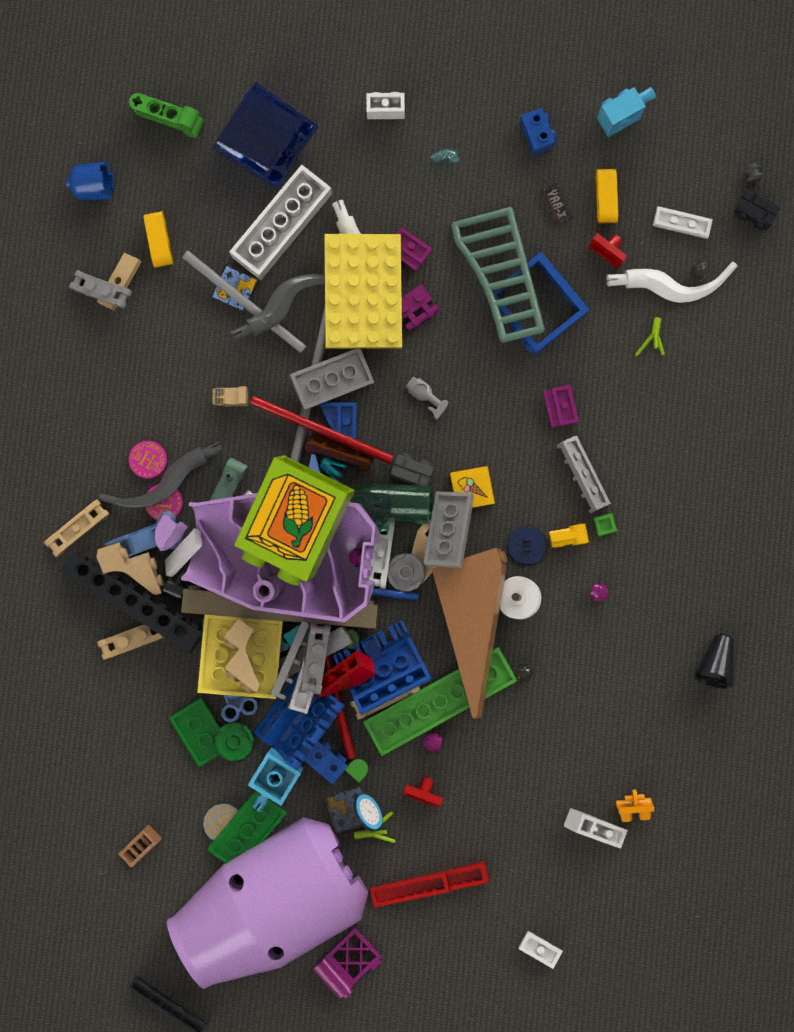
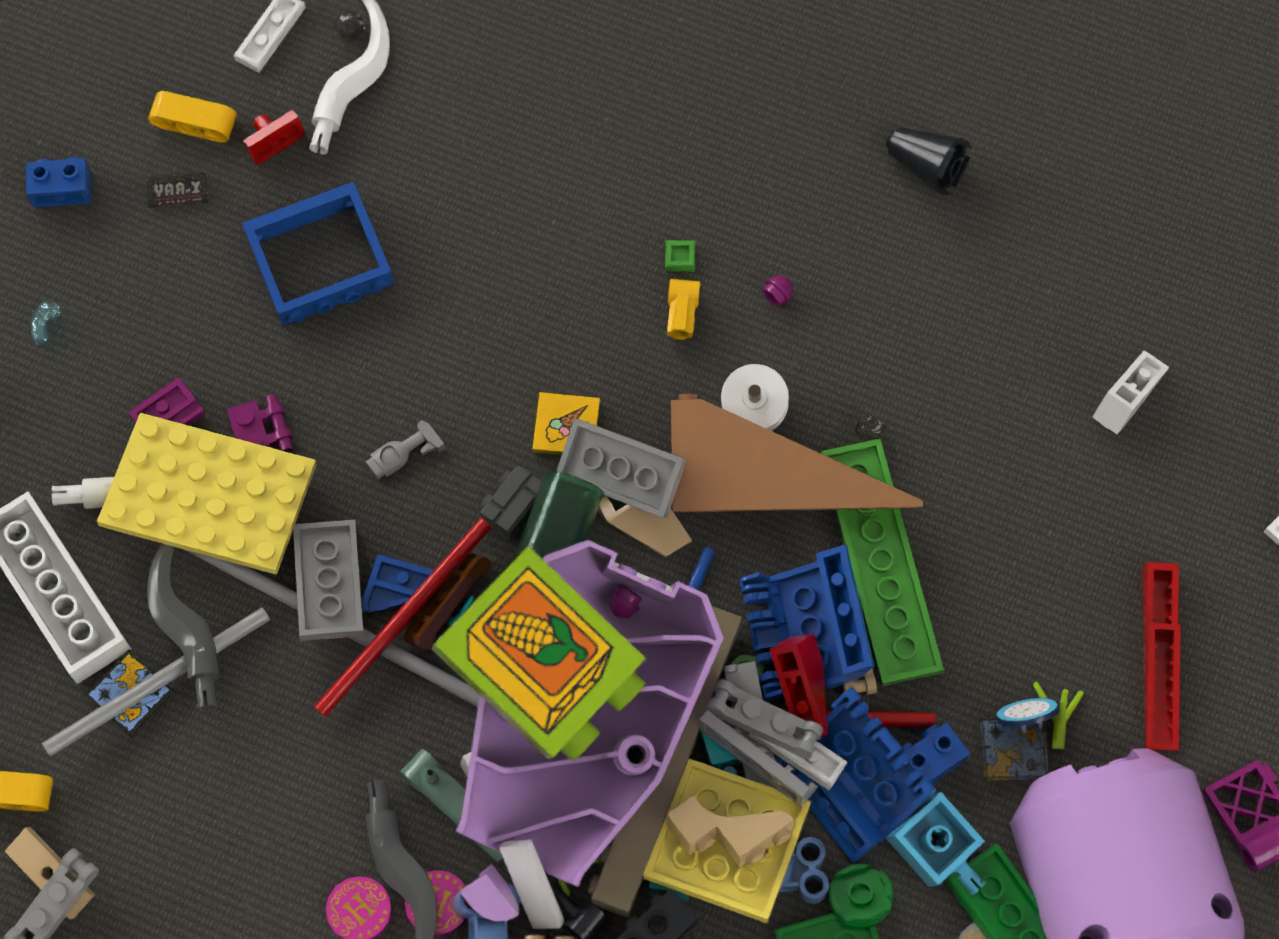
camera: 75 degrees left, 15 degrees down
tan leg [212,386,248,406] -> none
bright green tile [345,759,368,782] -> none
light grey tile [387,554,426,592] -> none
red tile [402,777,443,808] -> none
magenta plate [423,733,442,752] -> none
sand green bar [451,207,545,343] -> none
dark blue piece [508,526,546,565] -> none
magenta plate [543,385,579,428] -> none
light grey hinge [556,435,611,514] -> none
medium azure brick [597,87,656,137] -> none
light orange hips [616,789,654,822] -> none
lime plant [635,317,665,356] -> none

